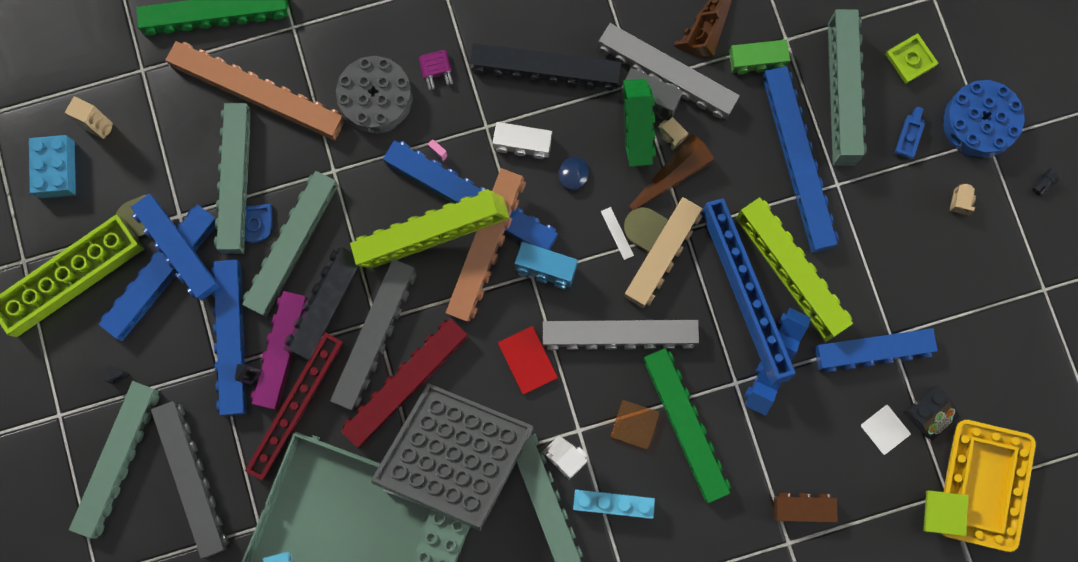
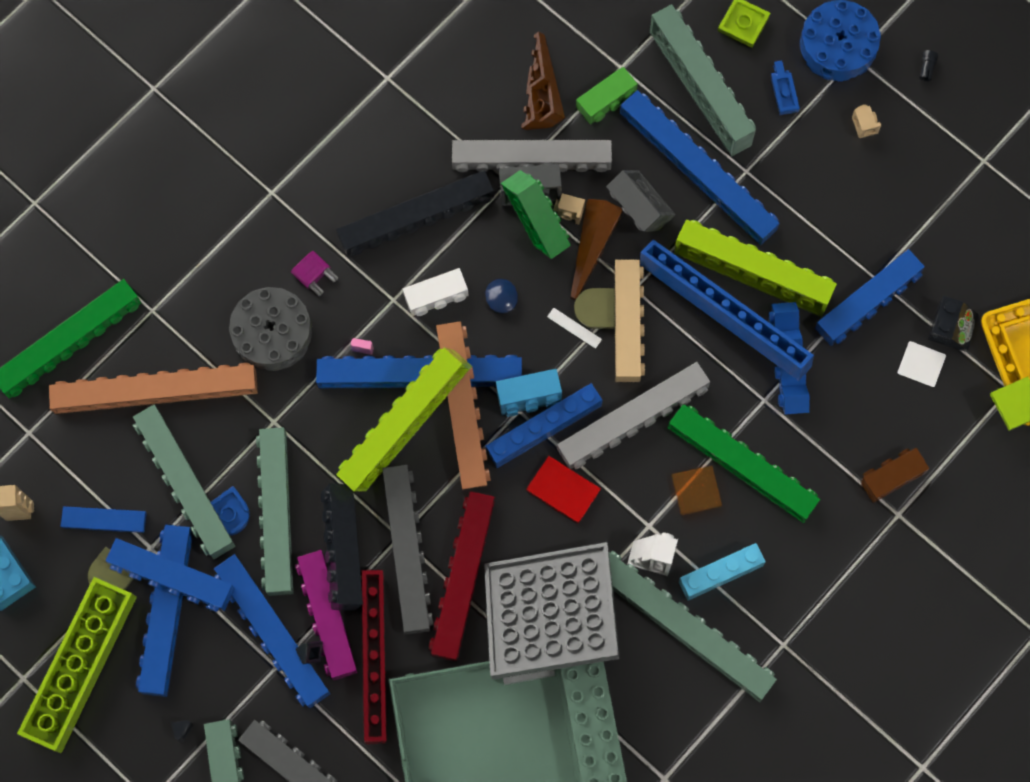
camera: 30 degrees left, 5 degrees down
none -> blue tile [61,506,147,533]
none -> blue brick [486,383,602,468]
none -> dark grey brick [606,170,676,232]

